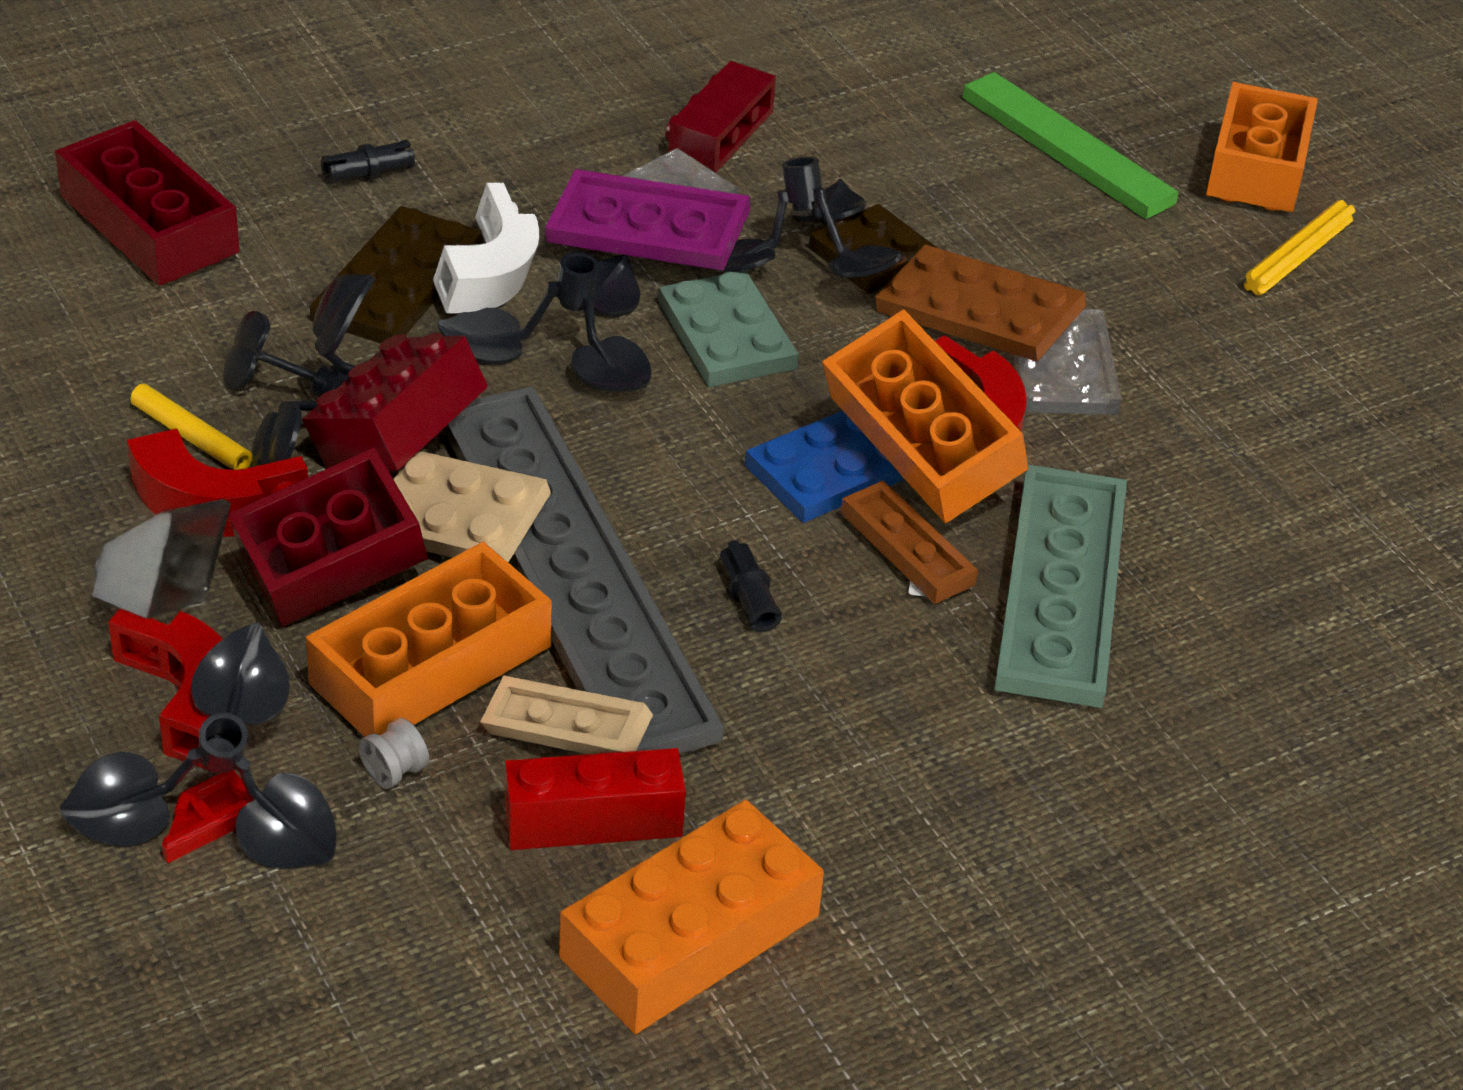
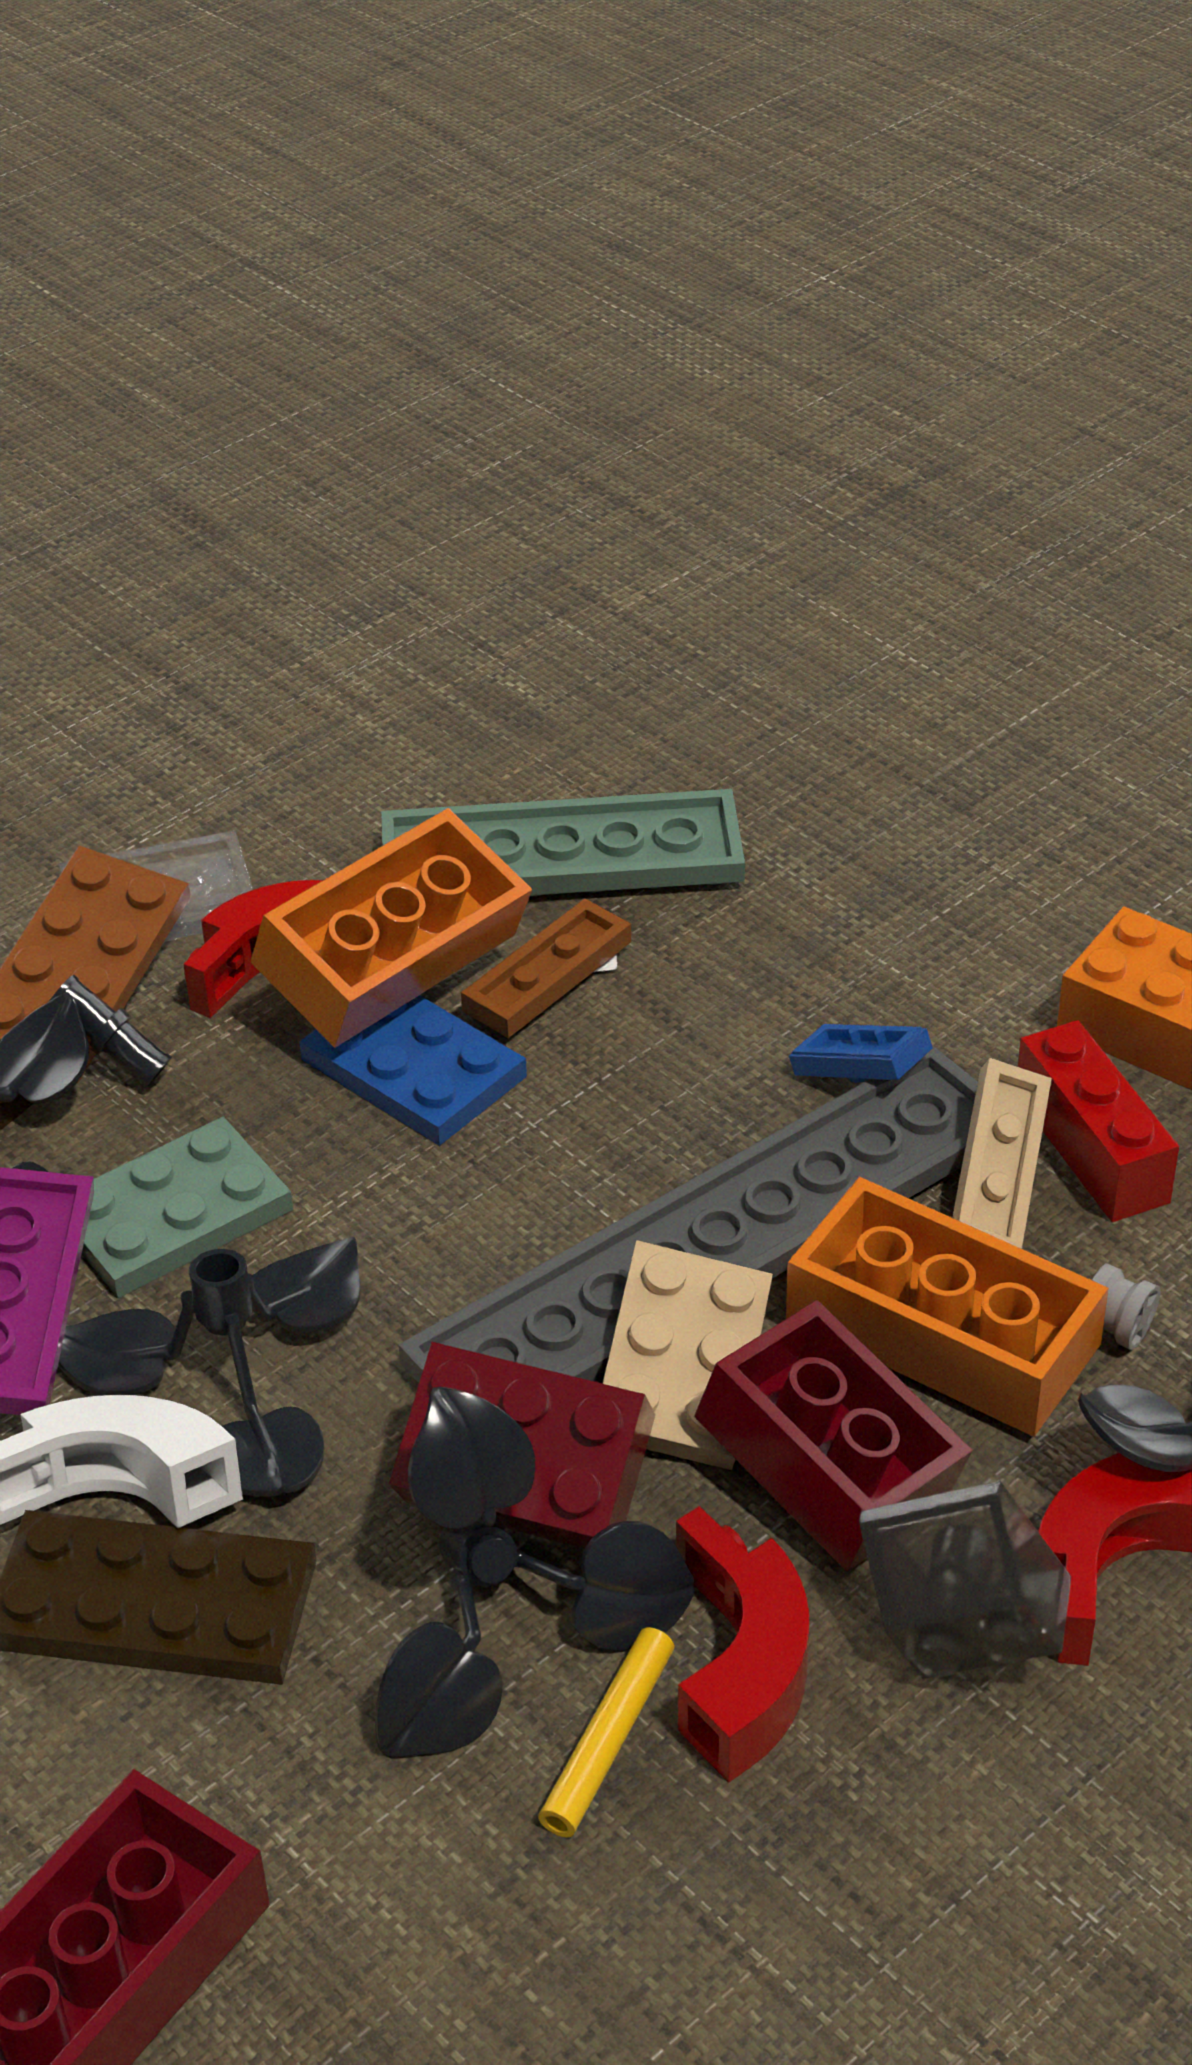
camera: 100 degrees left, 0 degrees up
black axle [720,540,782,632] -> none
none -> black pin [49,974,172,1088]
none -> blue plate [789,1024,933,1083]

